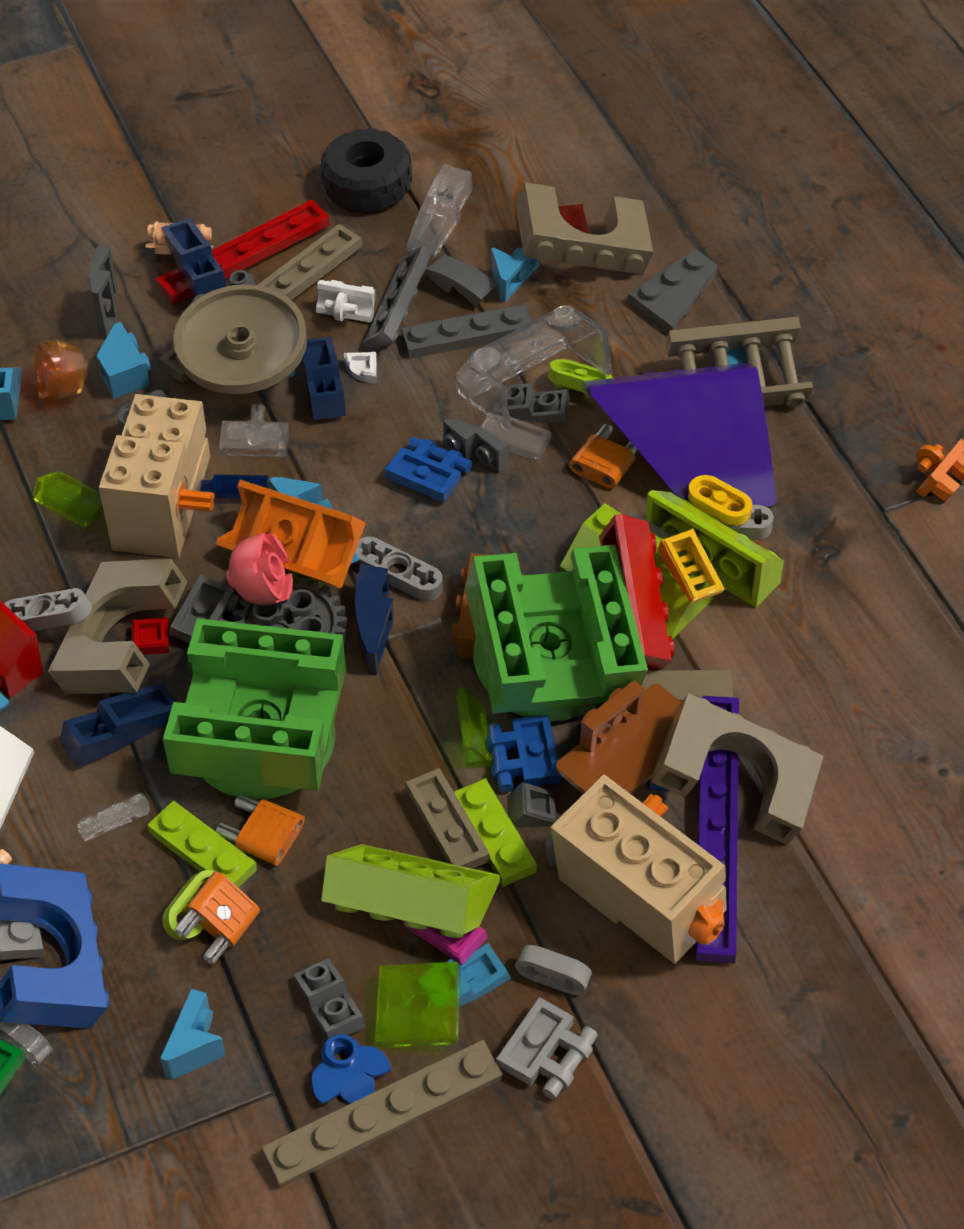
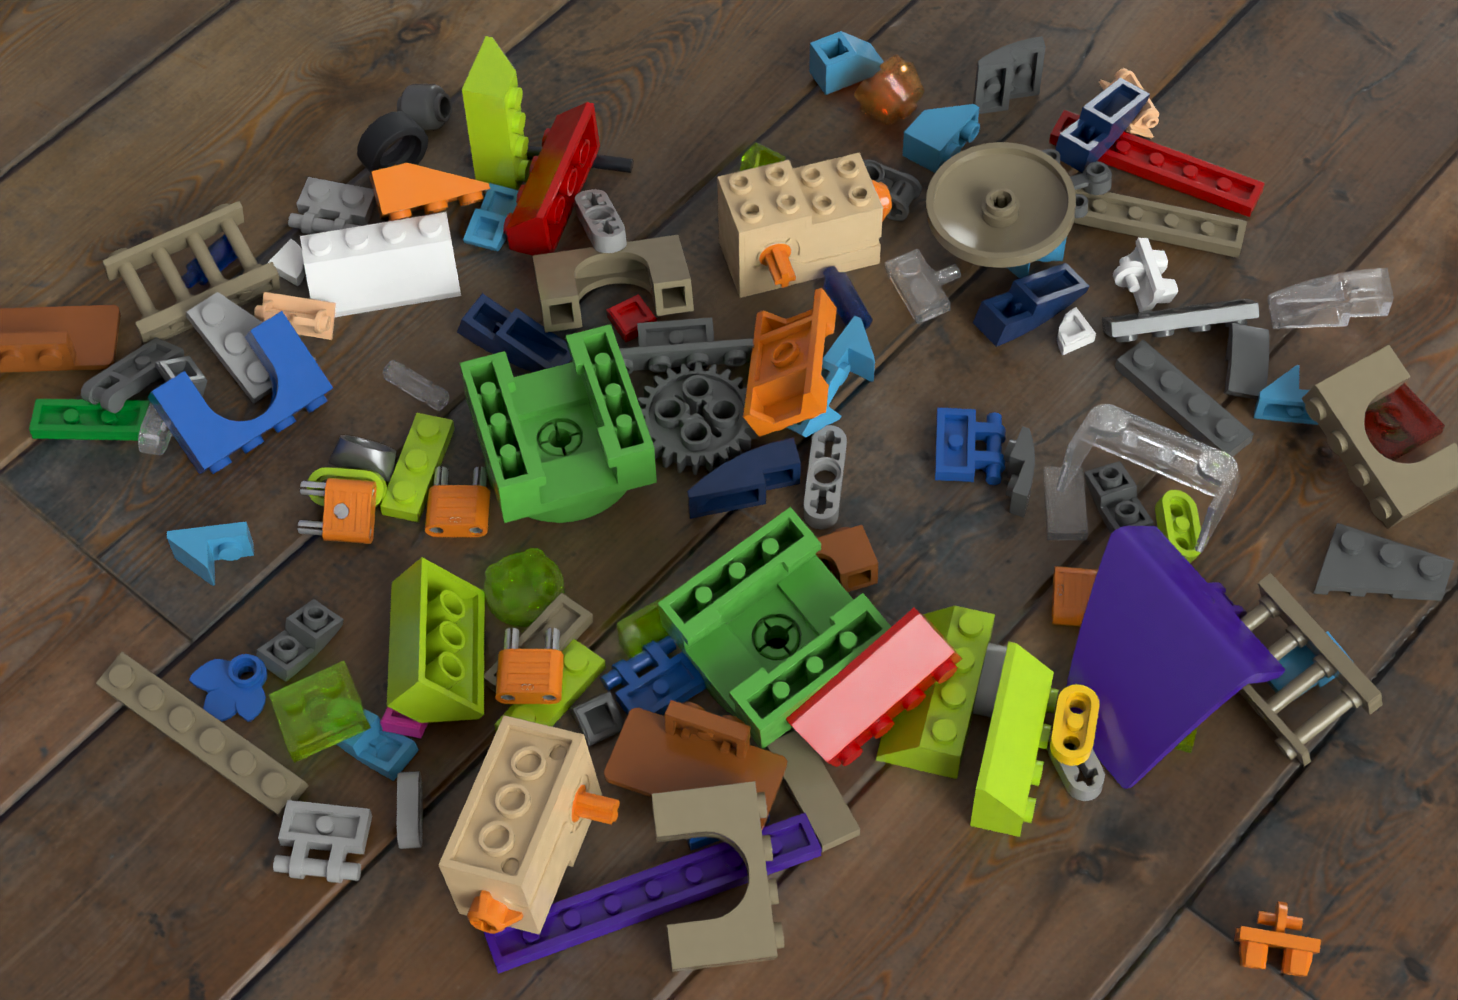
camera: 65 degrees right, 5 degrees up
coral cylinder [226,533,293,606] -> none
black tyre [321,128,412,213] -> none
yellow slope [657,529,725,603] -> none
none -> flat silver piece [328,435,396,483]
none -> clear neon green tile [484,548,565,627]
none -> orange piece [495,628,564,704]

